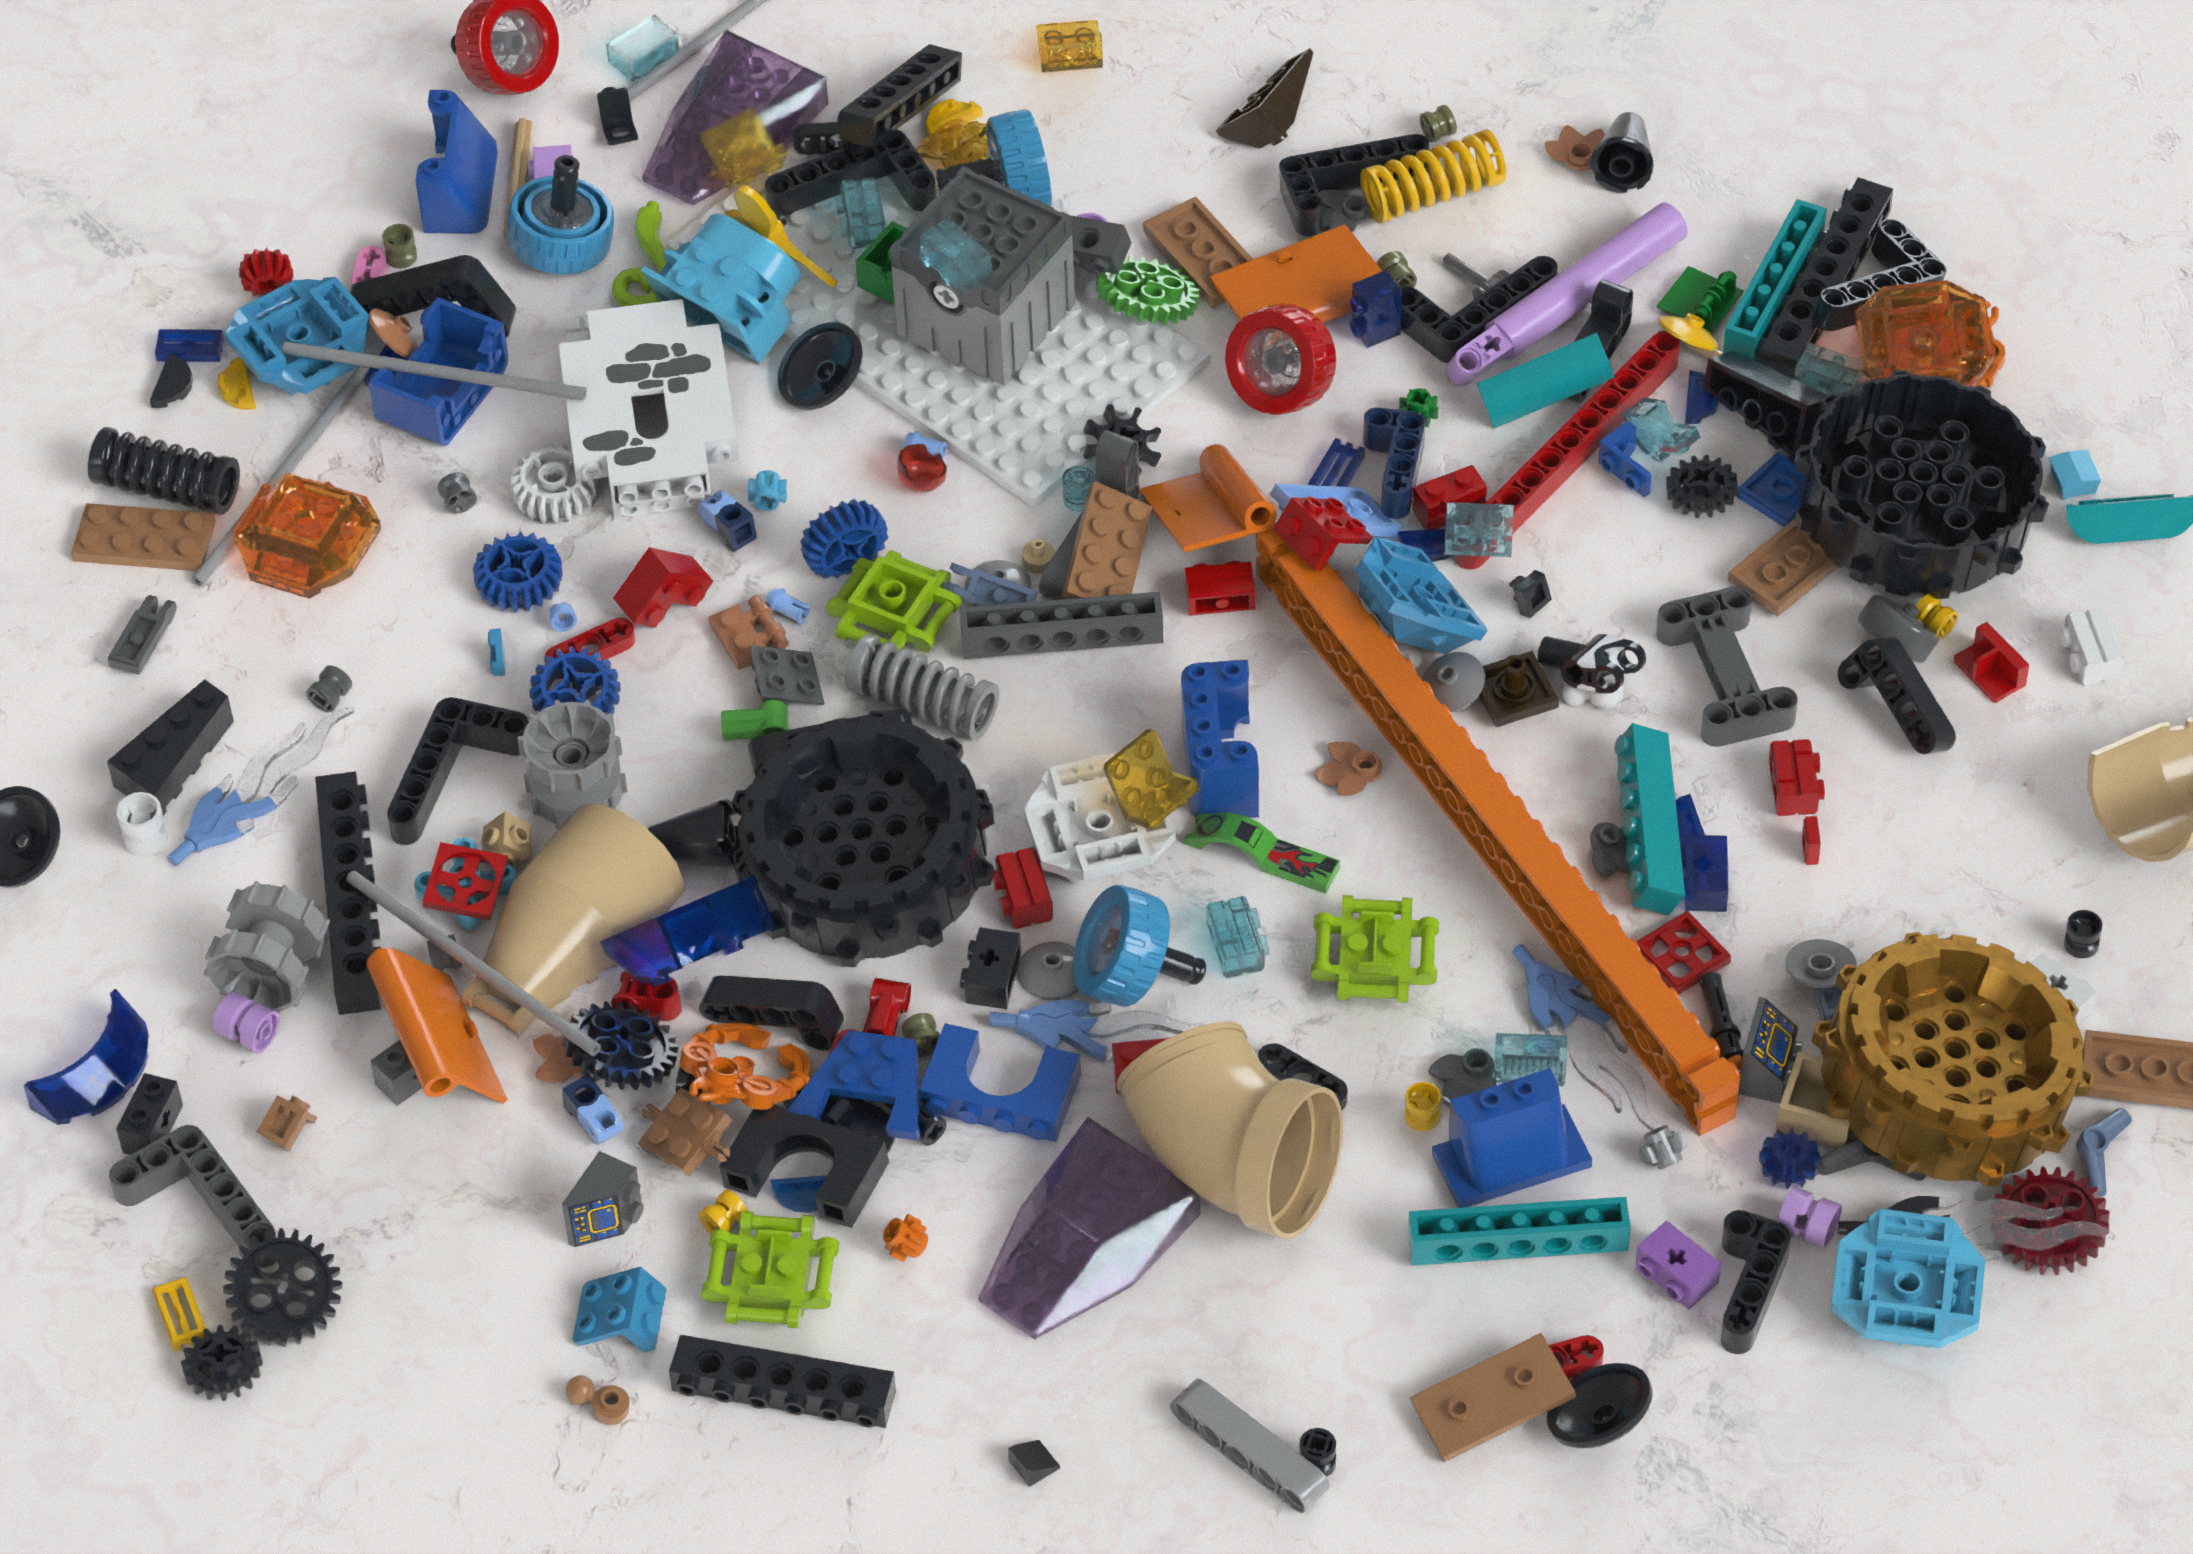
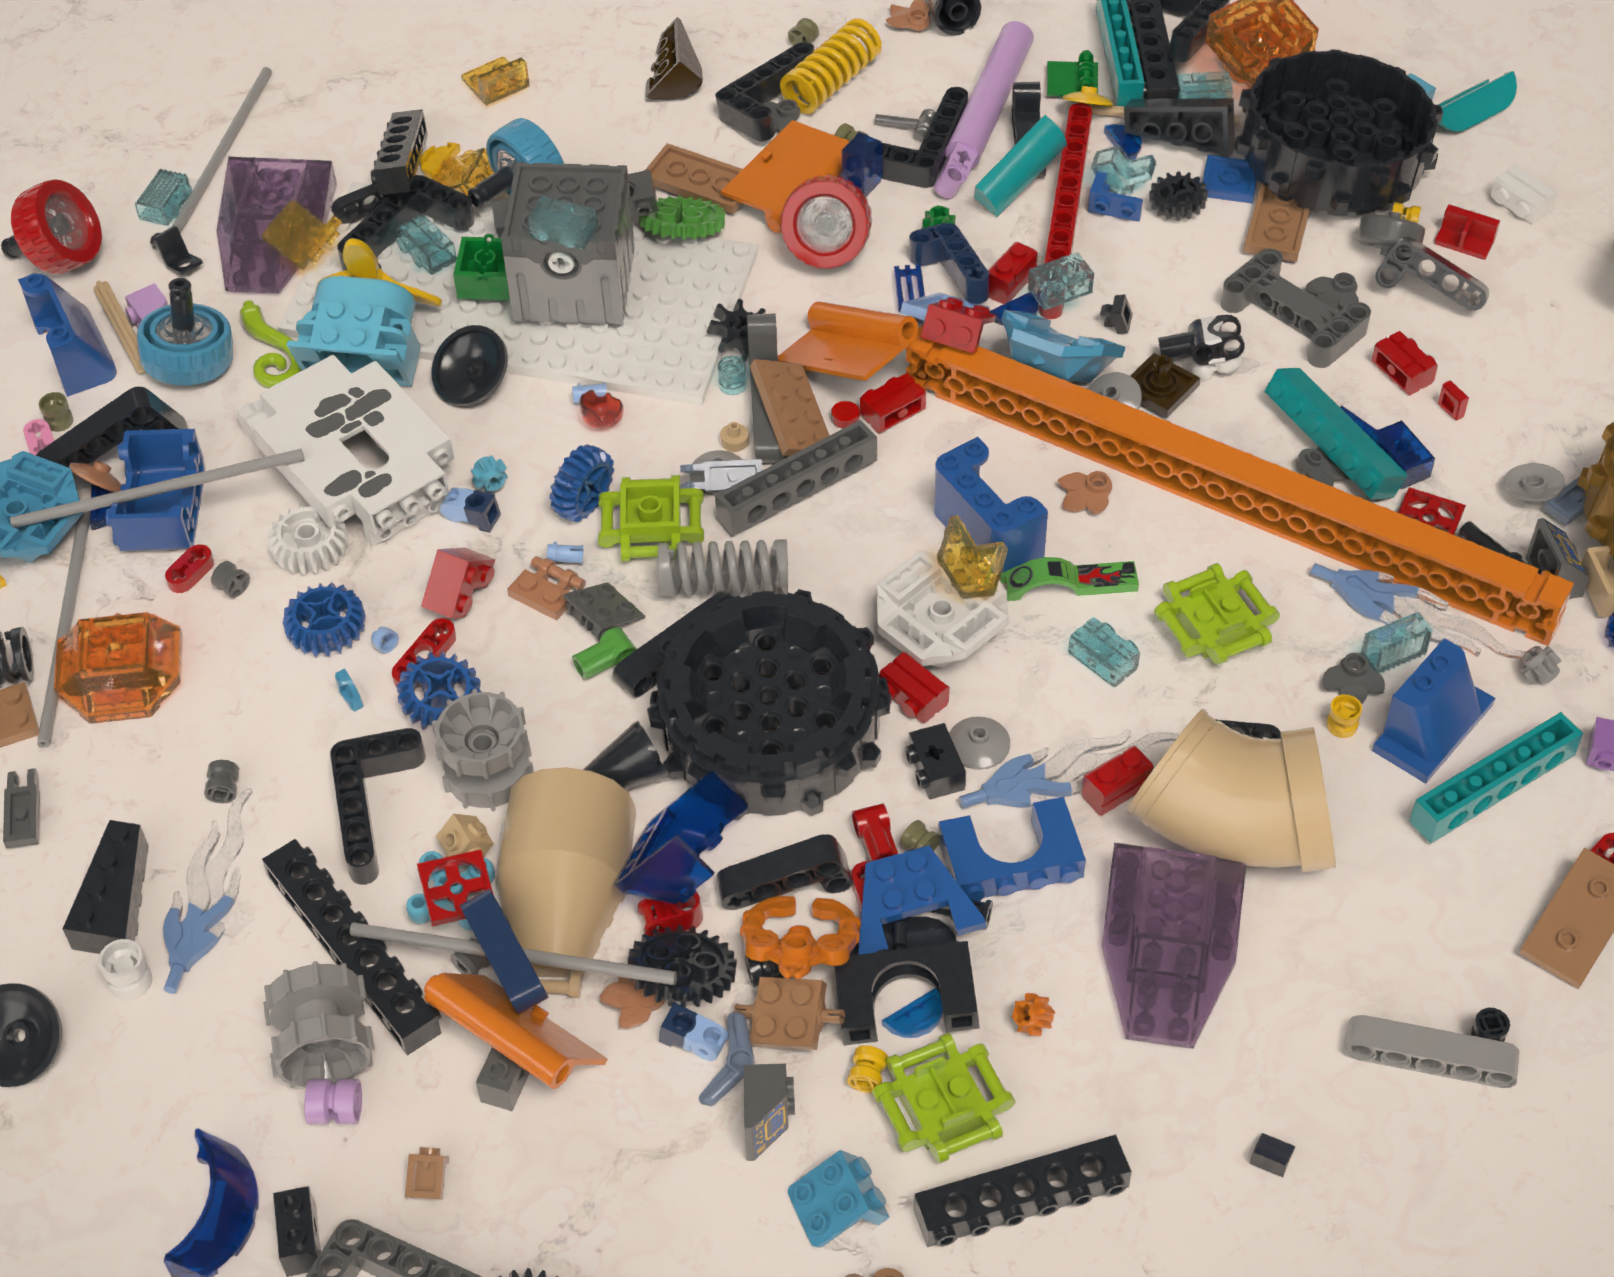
camera: 30 degrees left, 0 degrees up
dark azure wheel [1073,885,1206,1007] -> none
none -> red beam [165,544,214,593]
none -> dark blue beam [459,889,549,1015]
none -> sand blue piece [699,1012,755,1106]
none -> red tile [831,401,860,428]
none -> dark grey plate [1306,272,1359,310]

